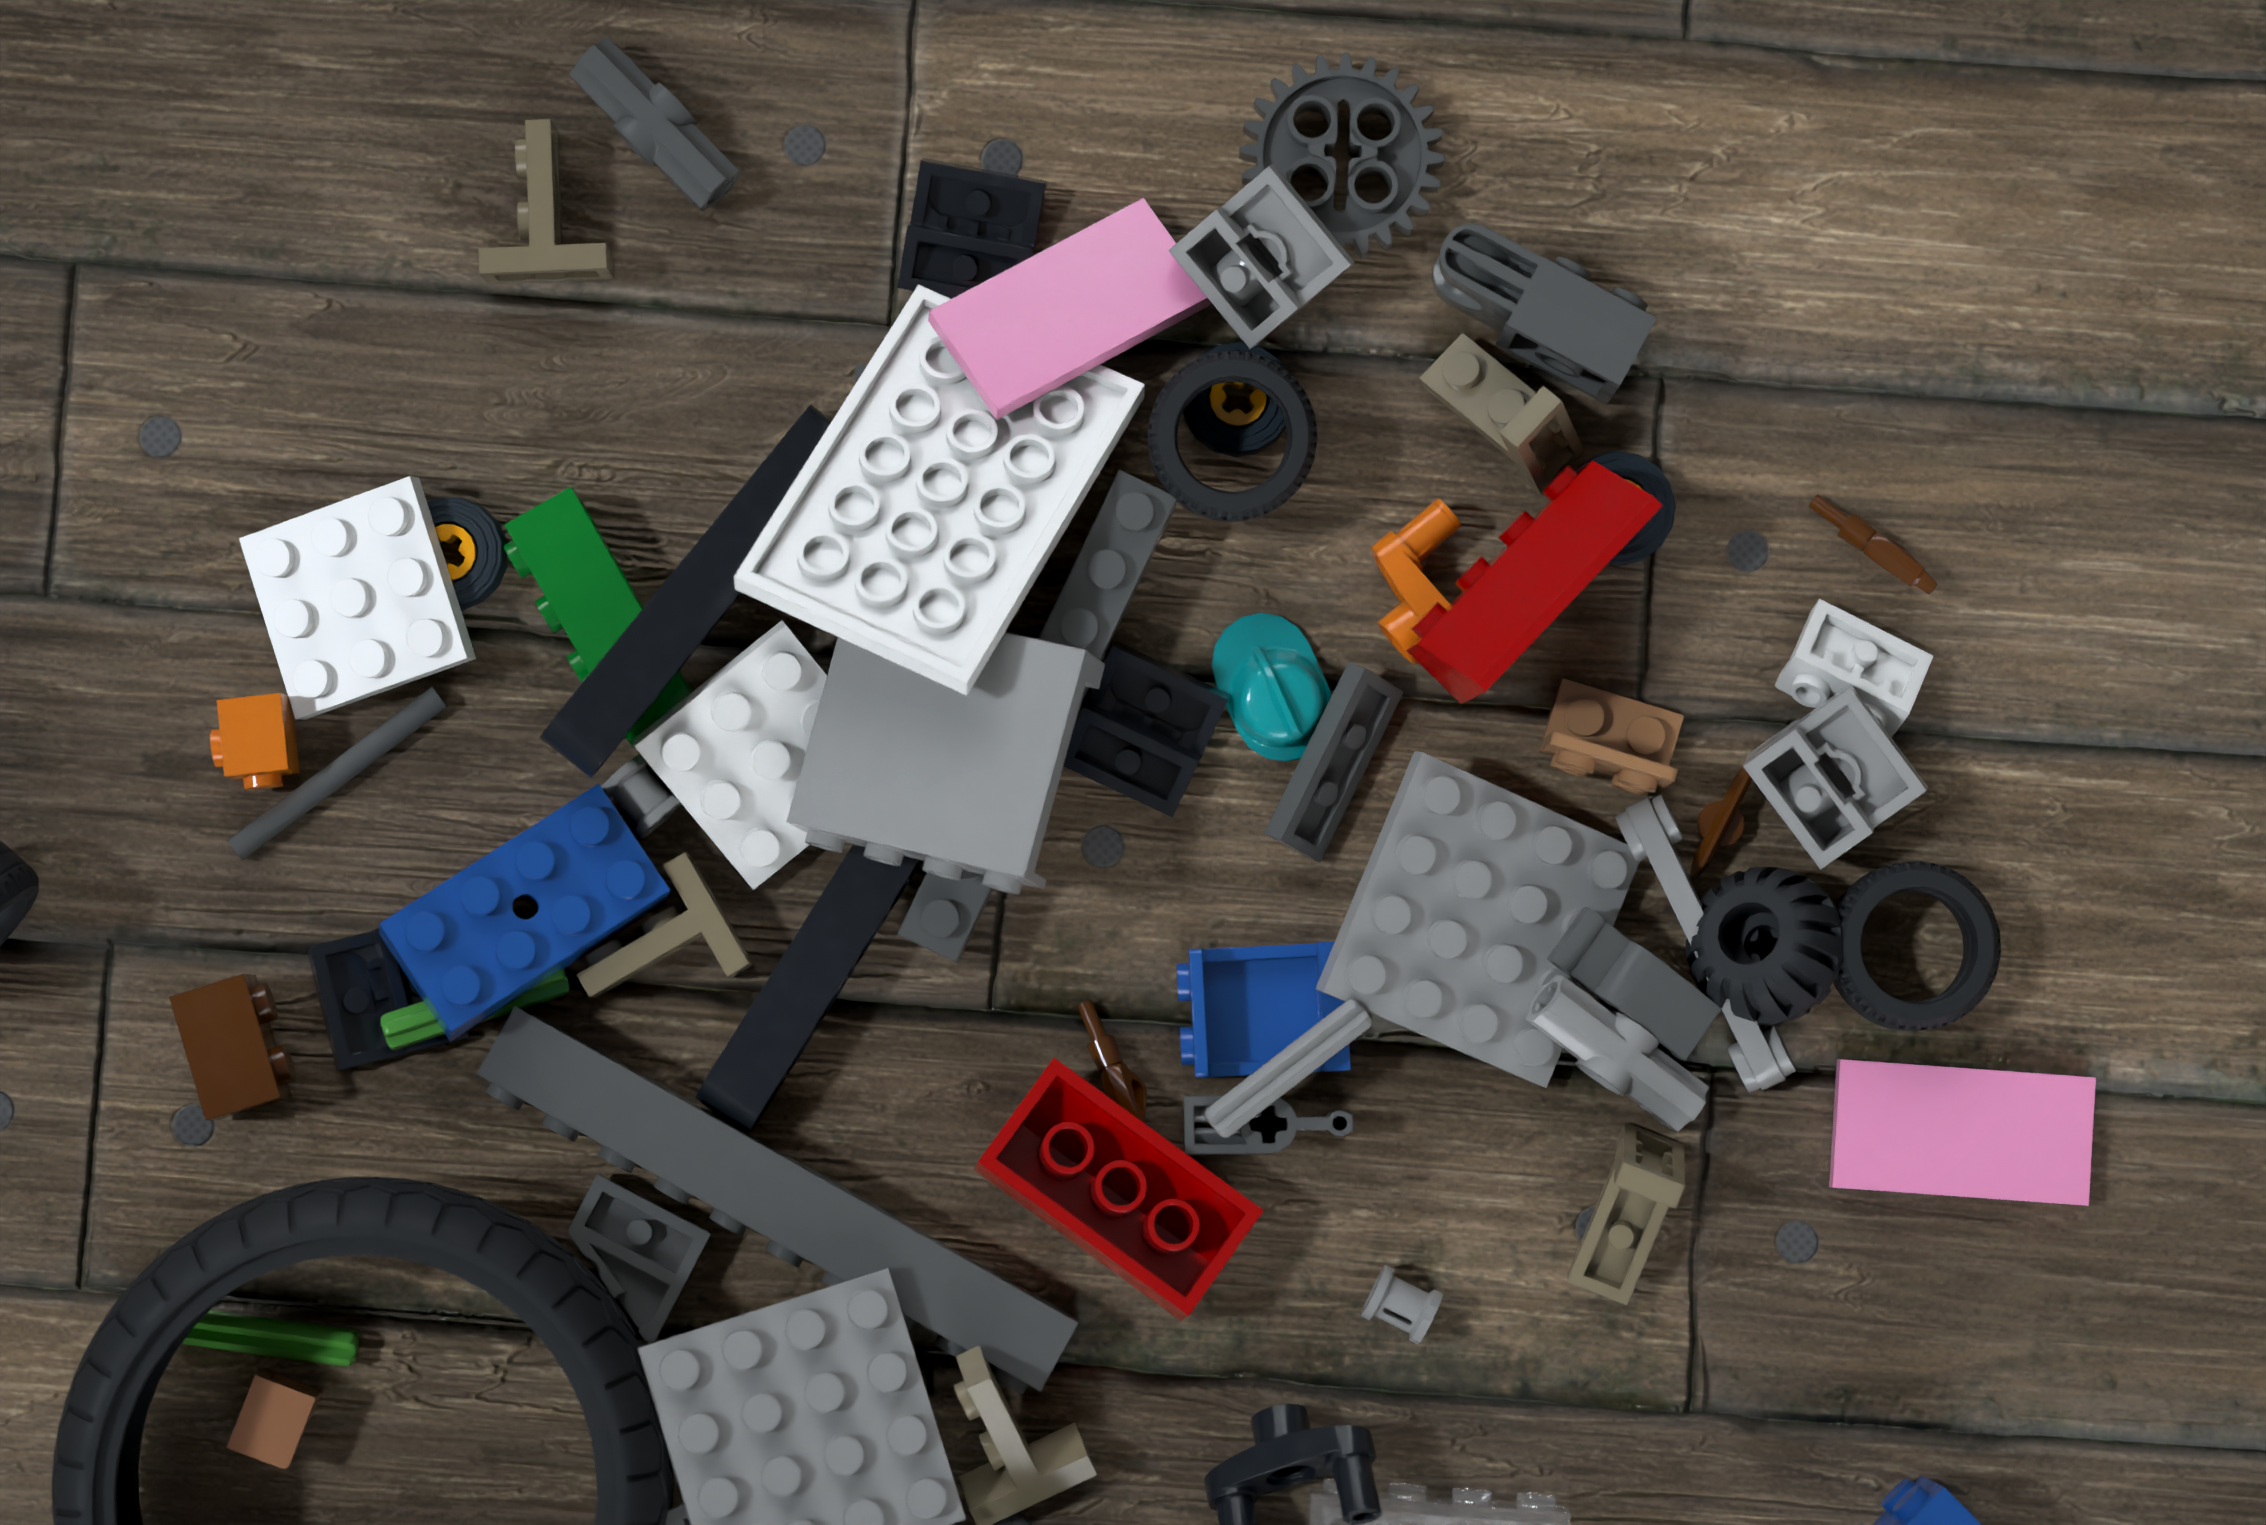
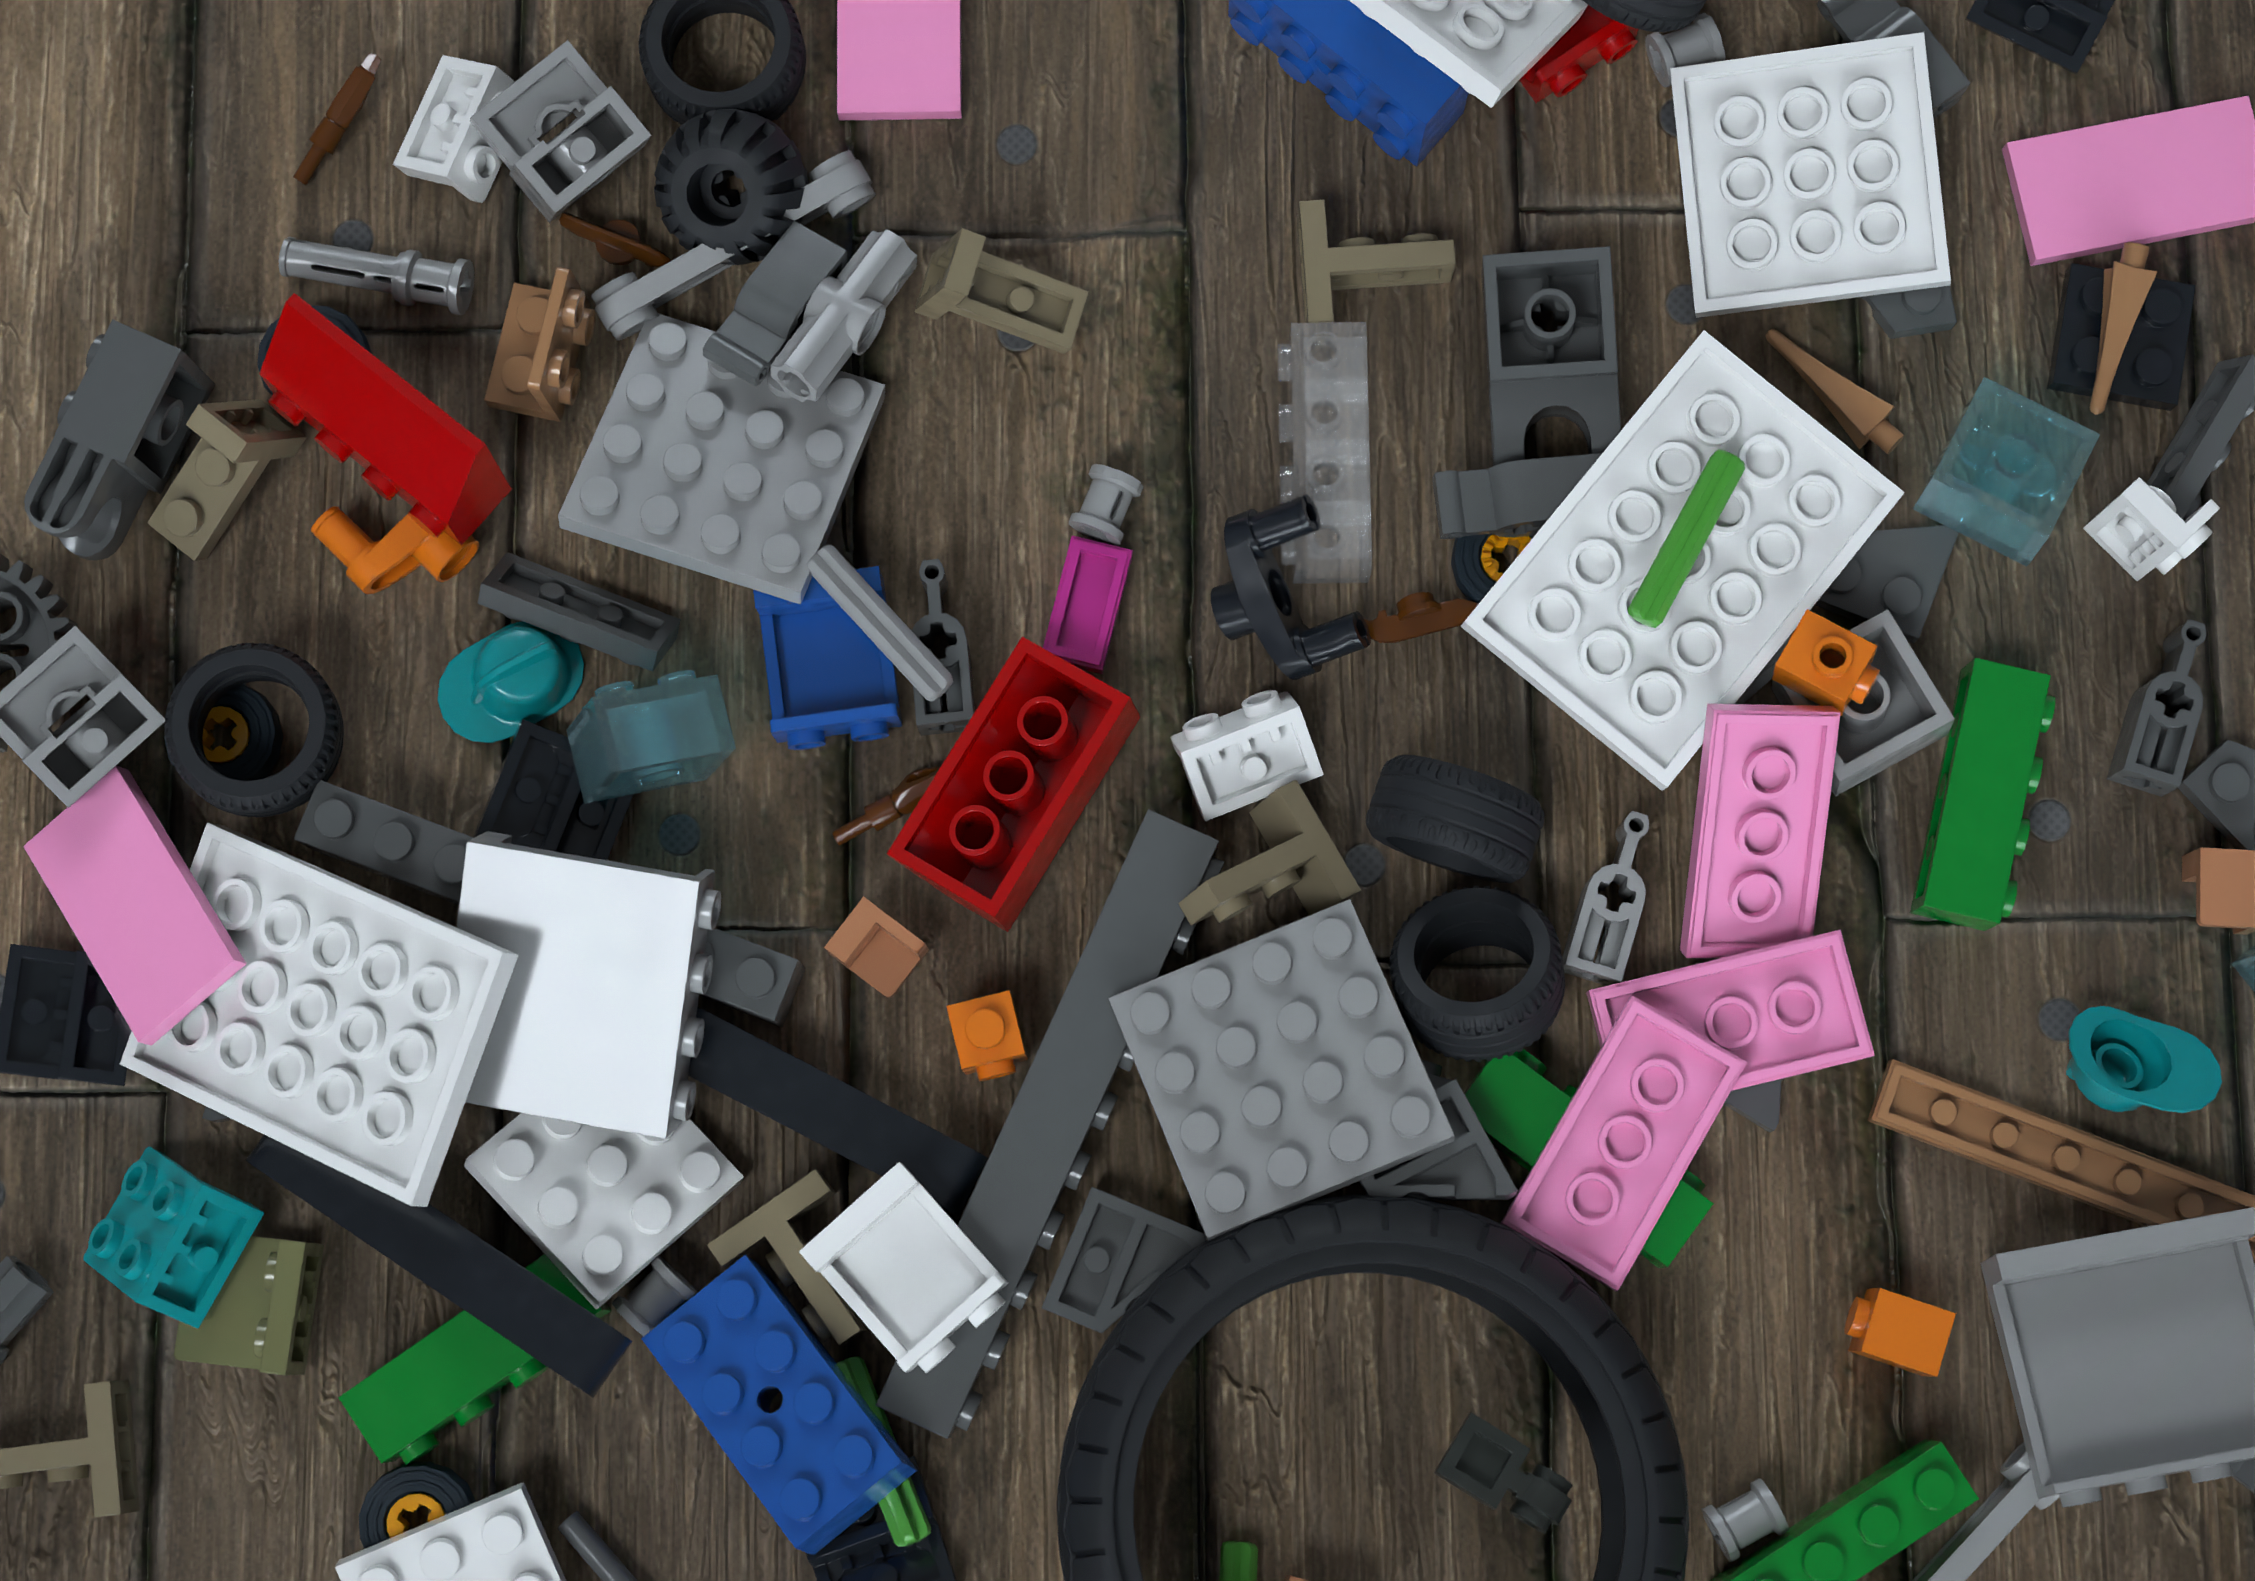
camera: 90 degrees left, 5 degrees down
none -> teal bracket [83,1146,264,1329]
none -> olive bracket [174,1236,324,1375]
none -> light grey pin [279,236,474,315]
none -> clear light blue brick [566,670,736,803]
none -> white panel [799,1162,1008,1373]
none -> nougat panel [824,896,929,998]
none -> orange brick [946,990,1028,1081]
none -> dark pink tile [1043,536,1133,674]
none -> white bracket [1170,690,1324,821]

